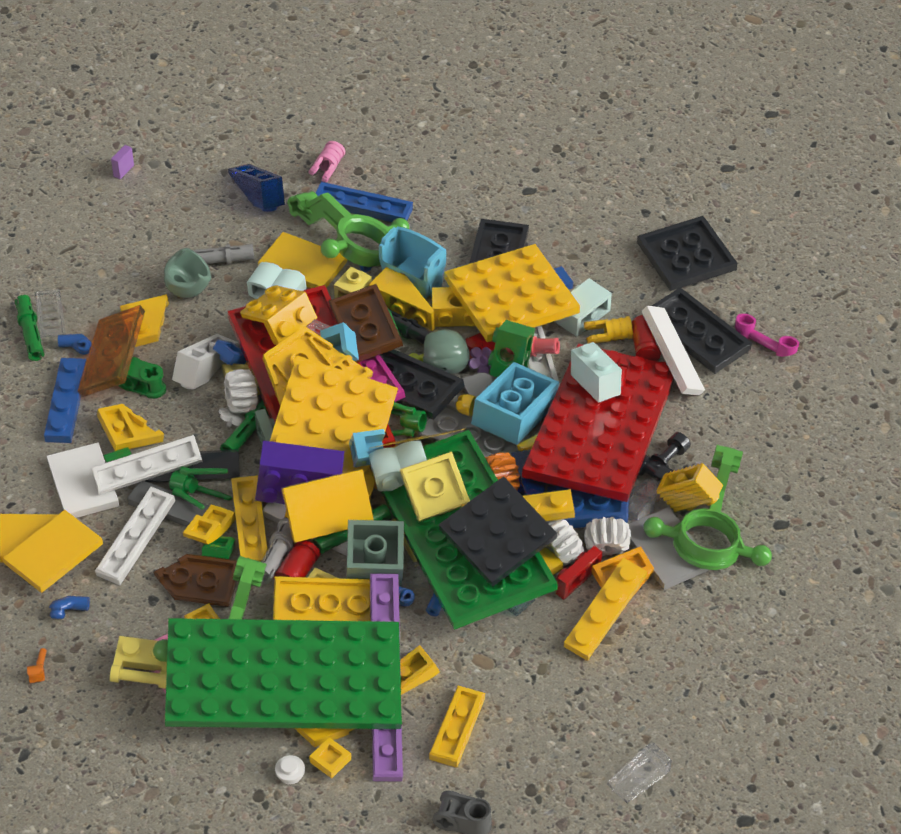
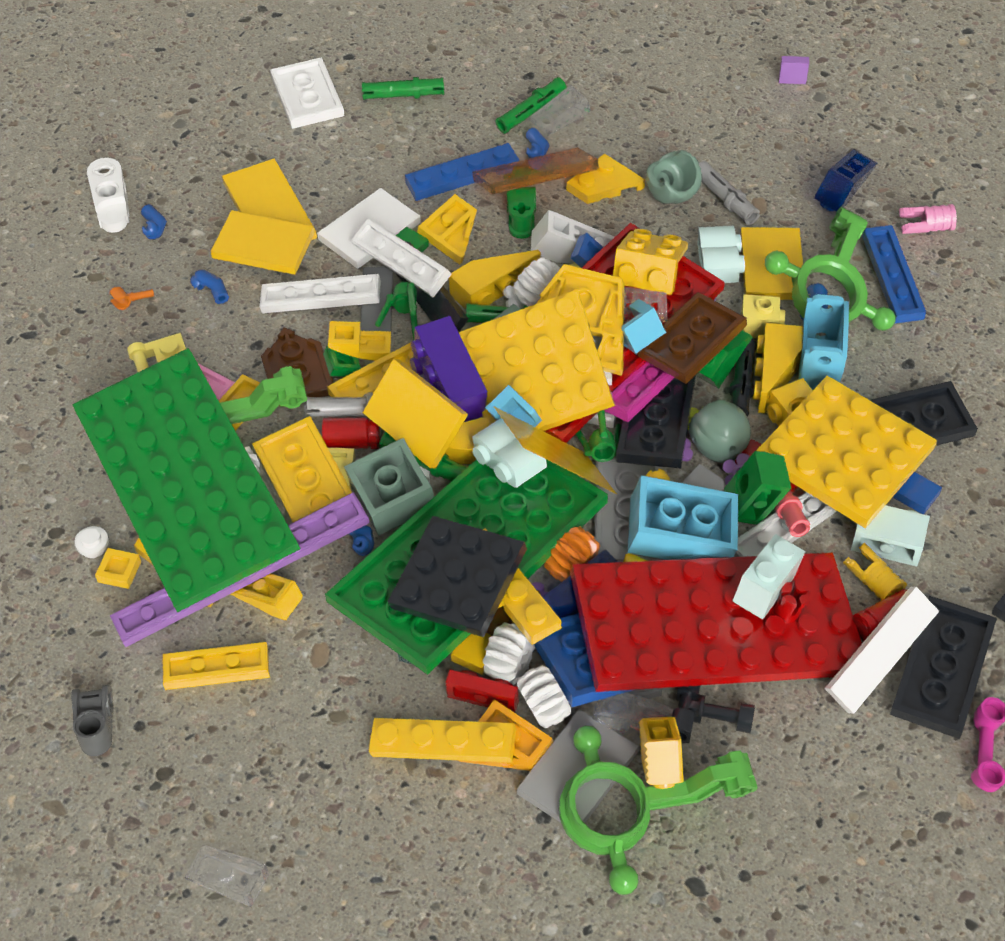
camera: 65 degrees right, 5 degrees up
light yellow plate [400,452,470,522] -> none
none -> yellow slope [449,250,541,309]

